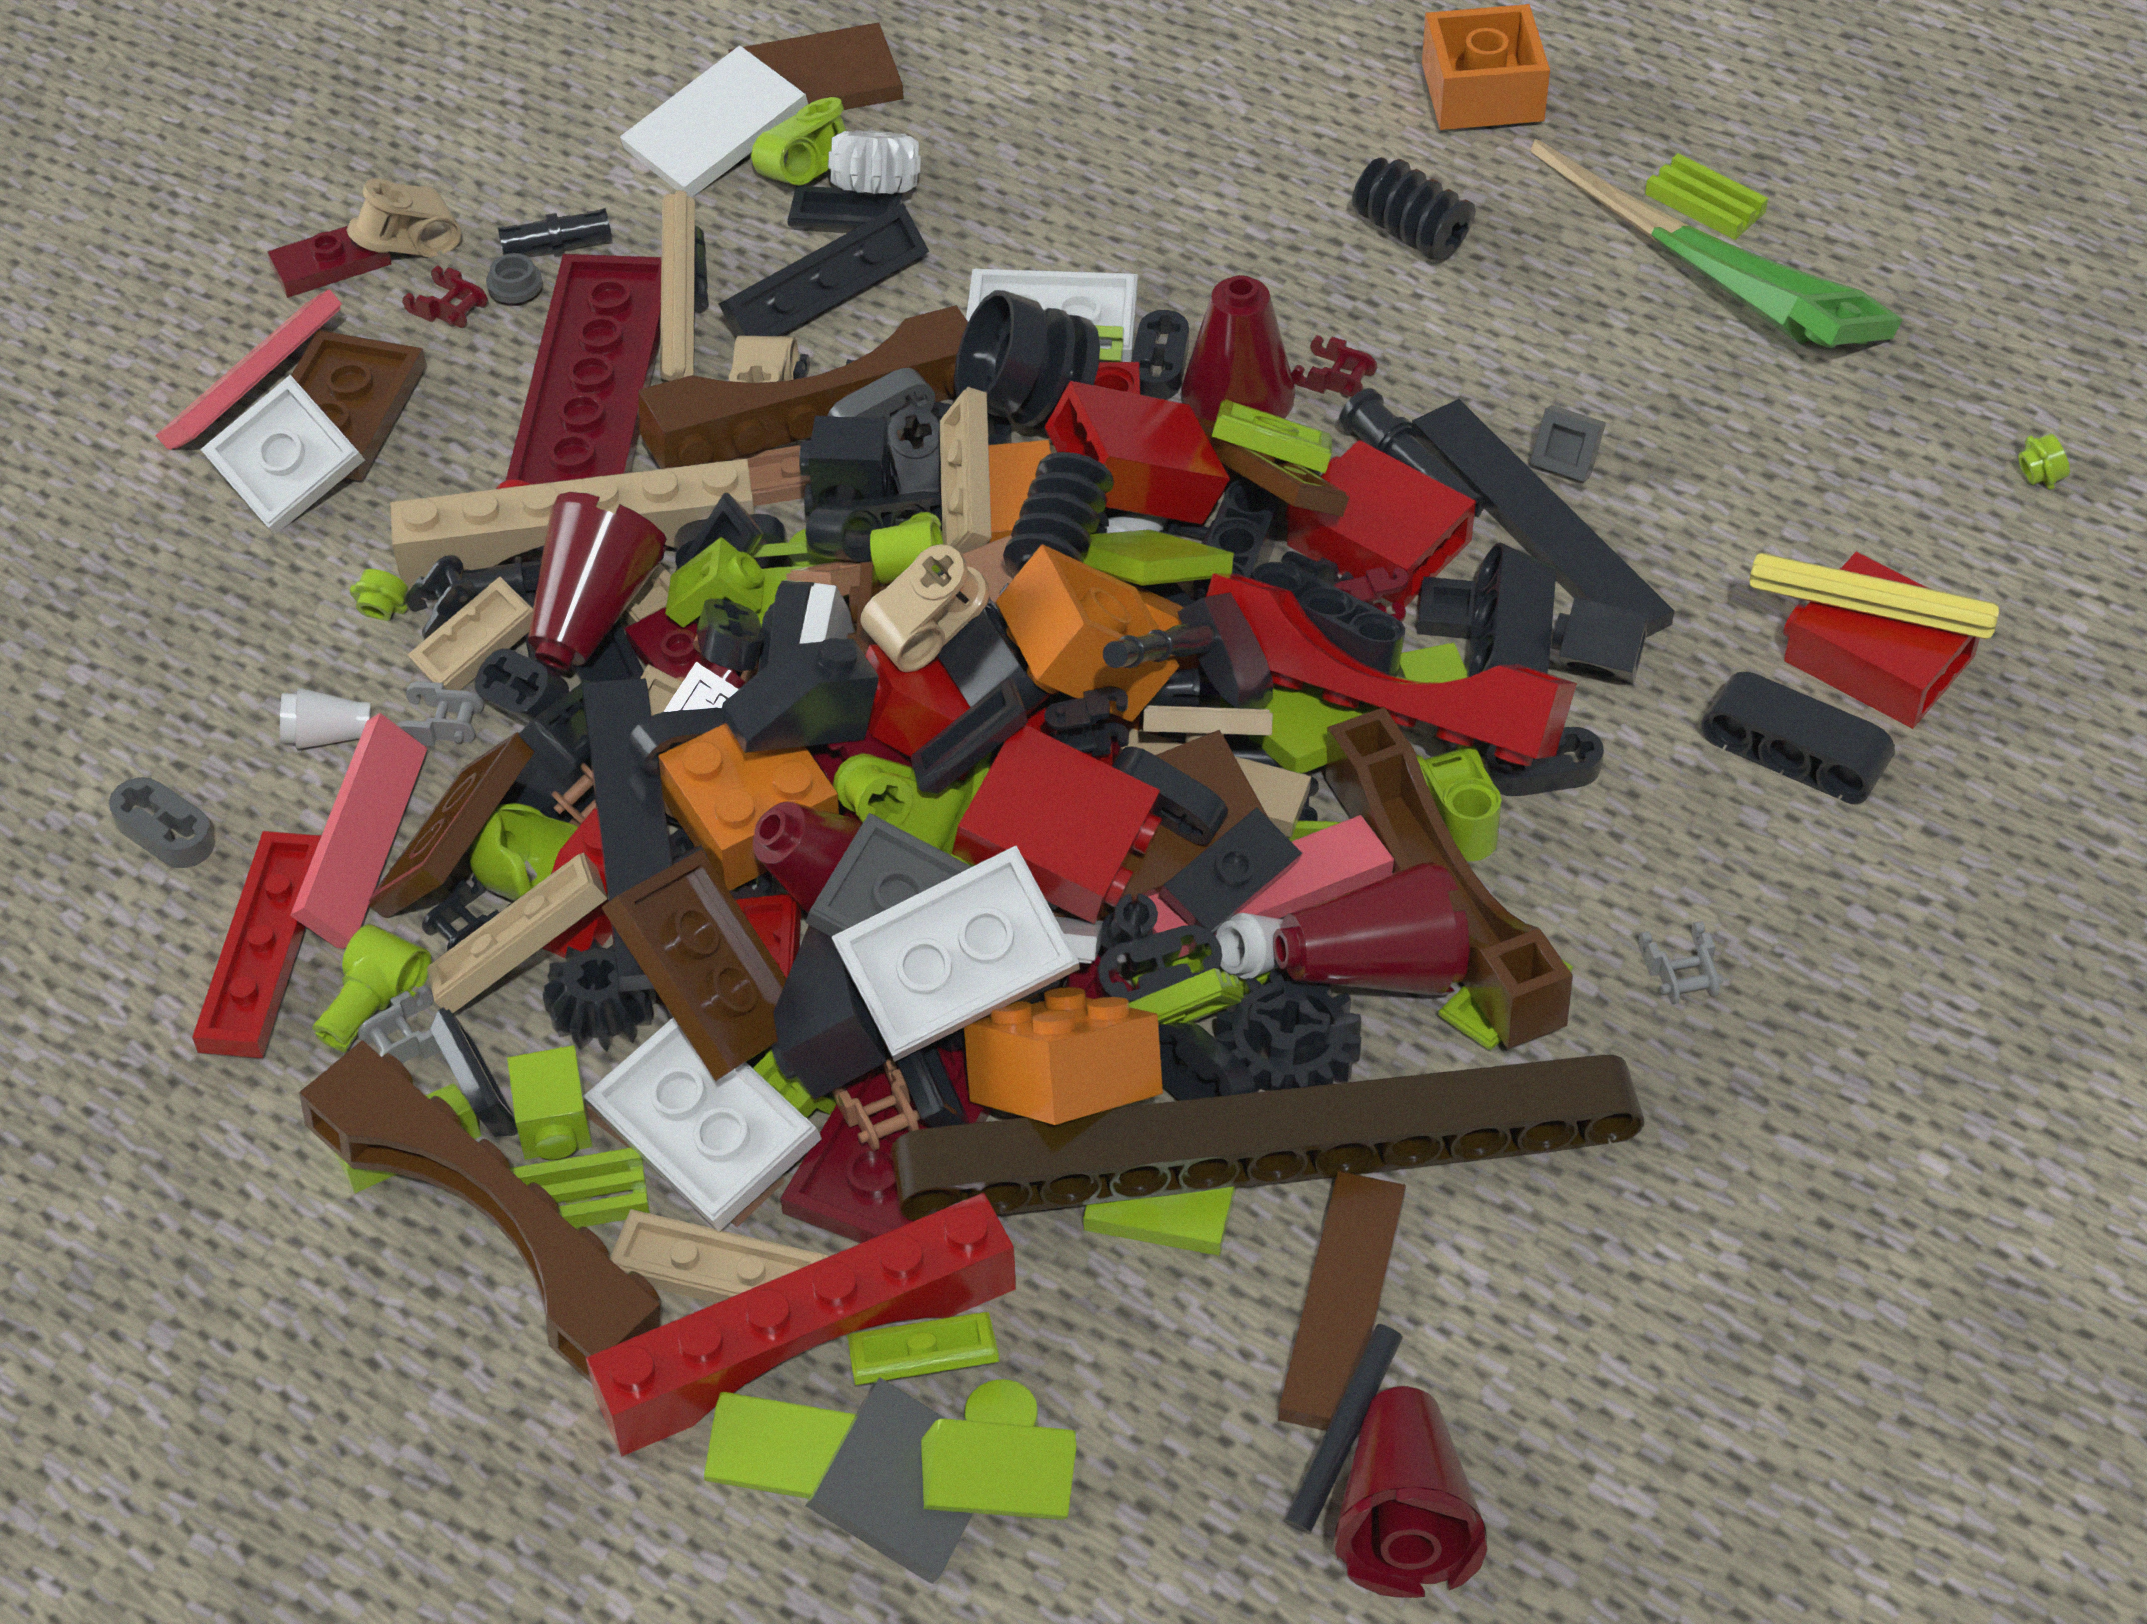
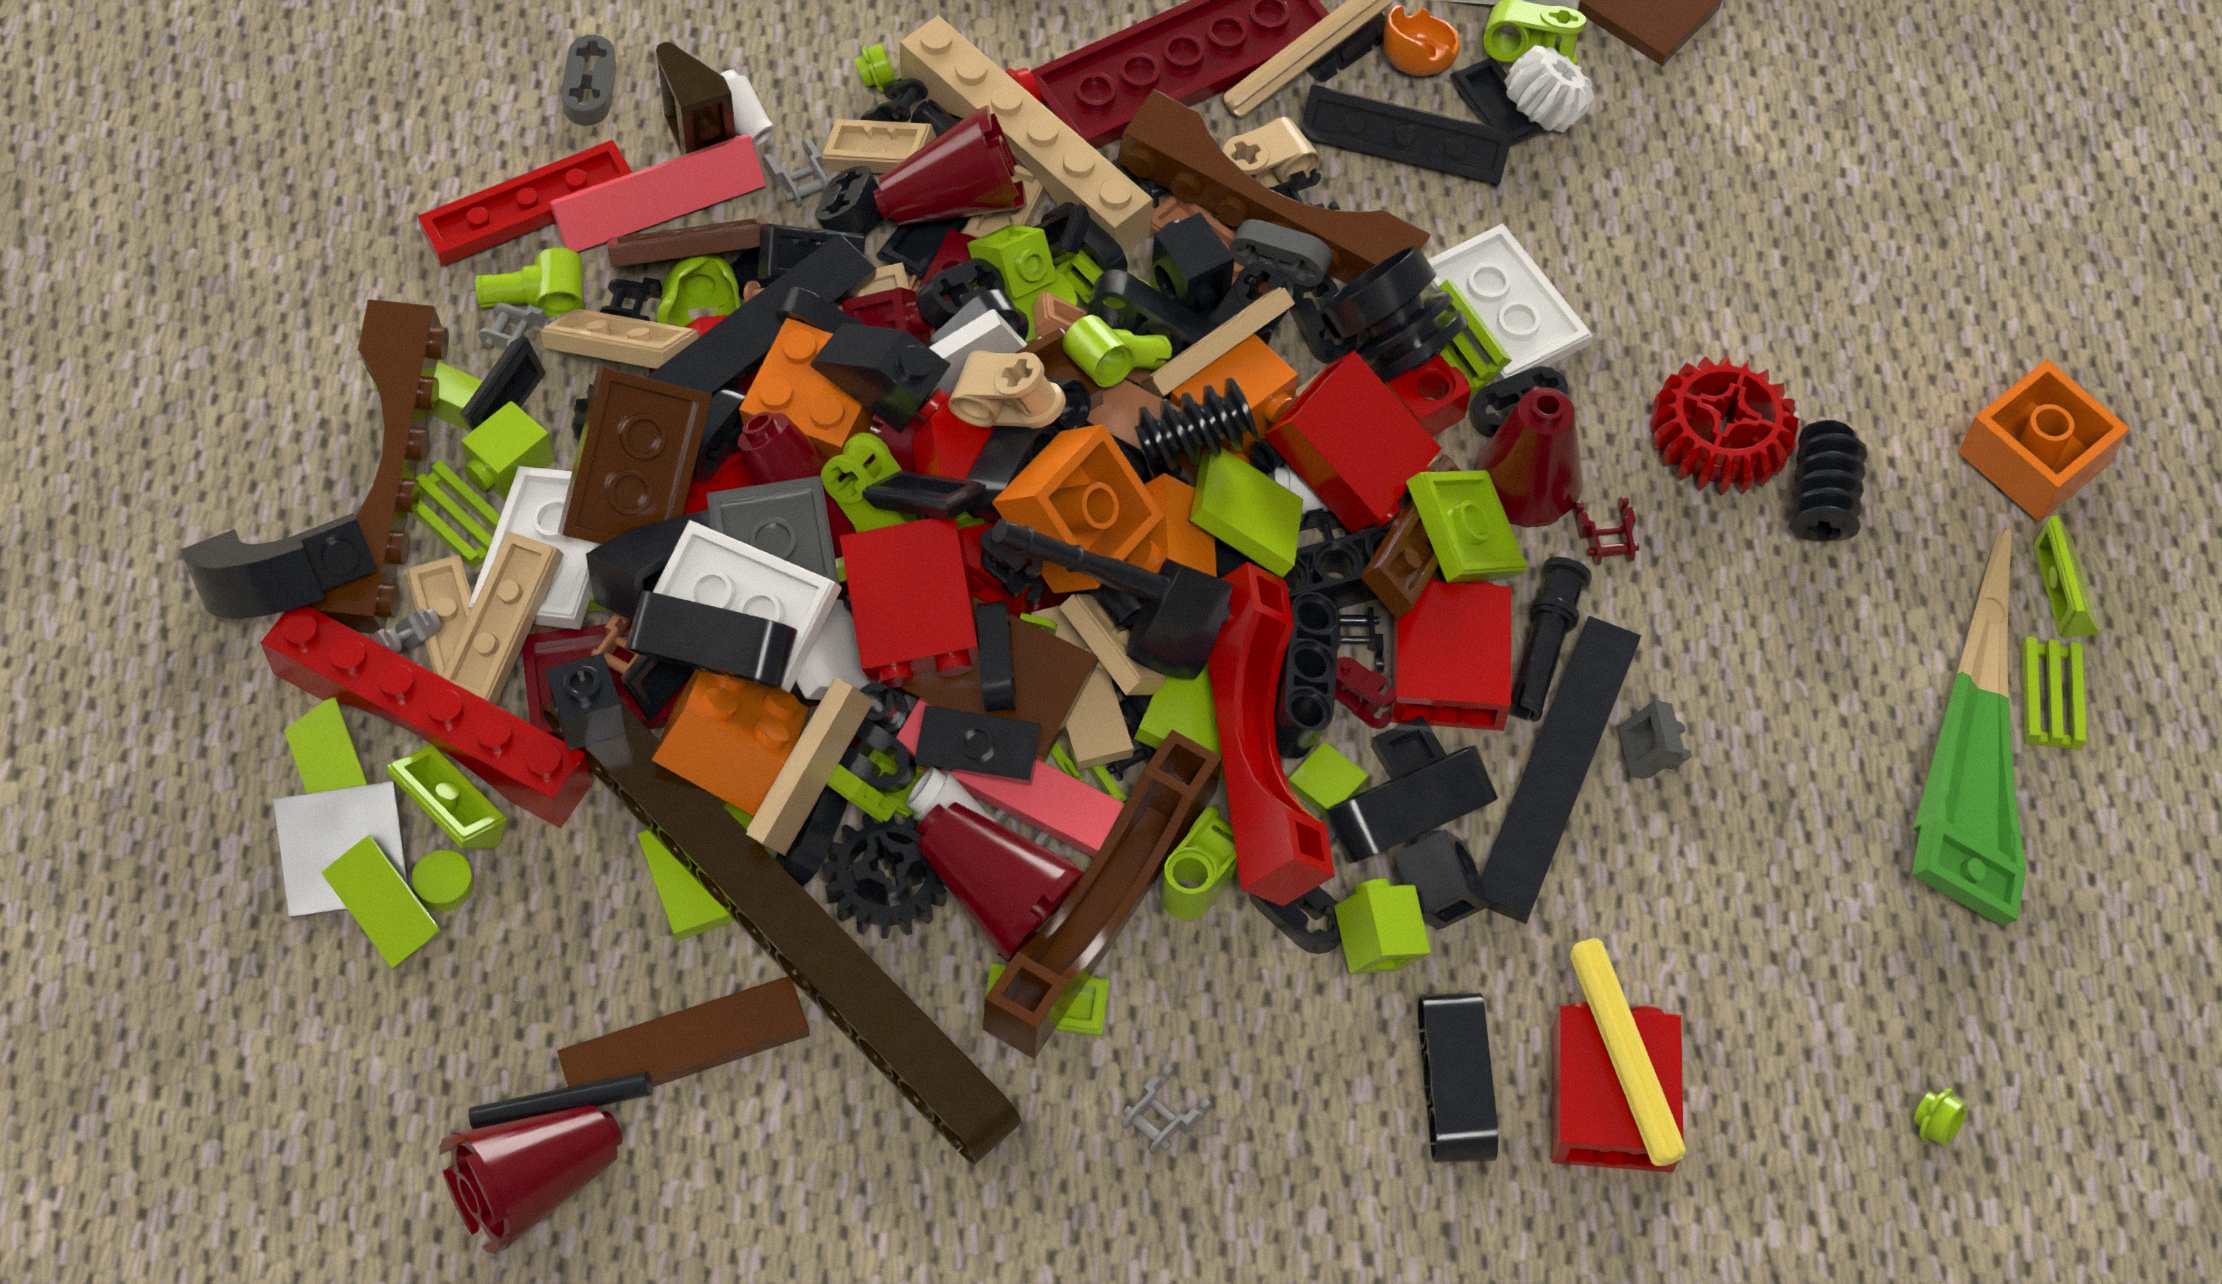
camera: 50 degrees right, 10 degrees up
none -> black arch [181,513,377,619]
none -> light grey piece [370,608,441,653]
none -> tan tile [441,531,564,705]
none -> black brick [545,653,626,751]
none -> black beam [625,591,798,689]
none -> dark brown tile [656,42,736,156]
none -> tan tile [746,677,874,856]
none -> lime brick [1334,878,1431,974]
none -> orange hair [1383,4,1460,76]
none -> red gear [1650,355,1799,496]
none -> lime slope [2033,515,2100,638]

